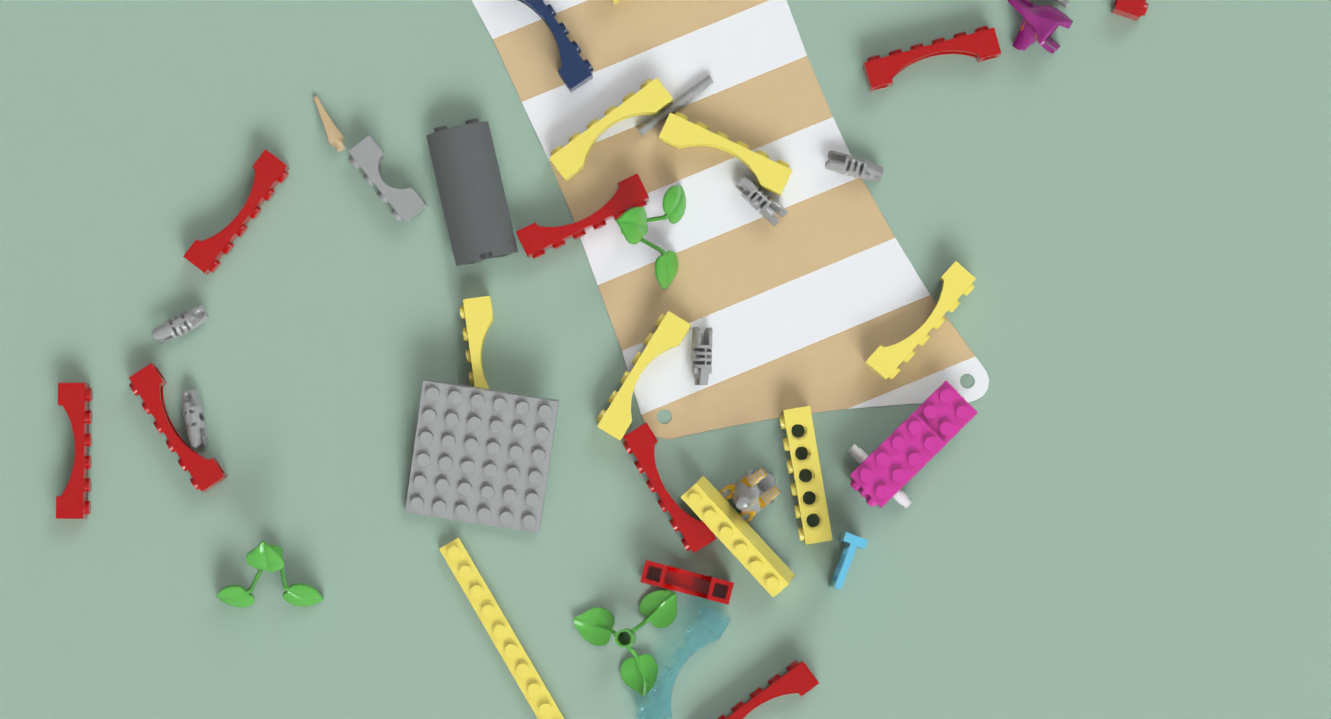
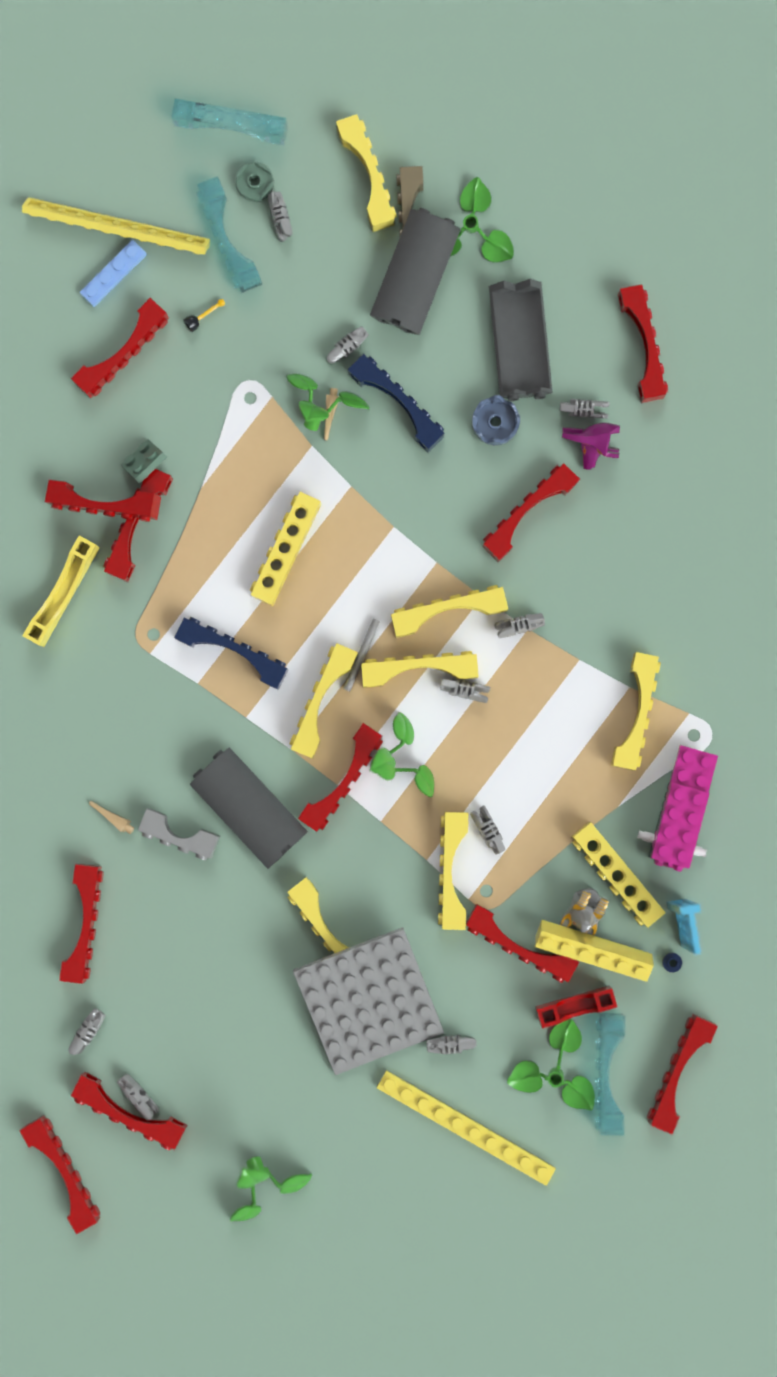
camera: 25 degrees left, 0 degrees up
none -> light yellow arch [391,585,508,638]
none -> light grey hinge [427,1035,477,1054]
none -> dark blue plate [662,953,682,973]

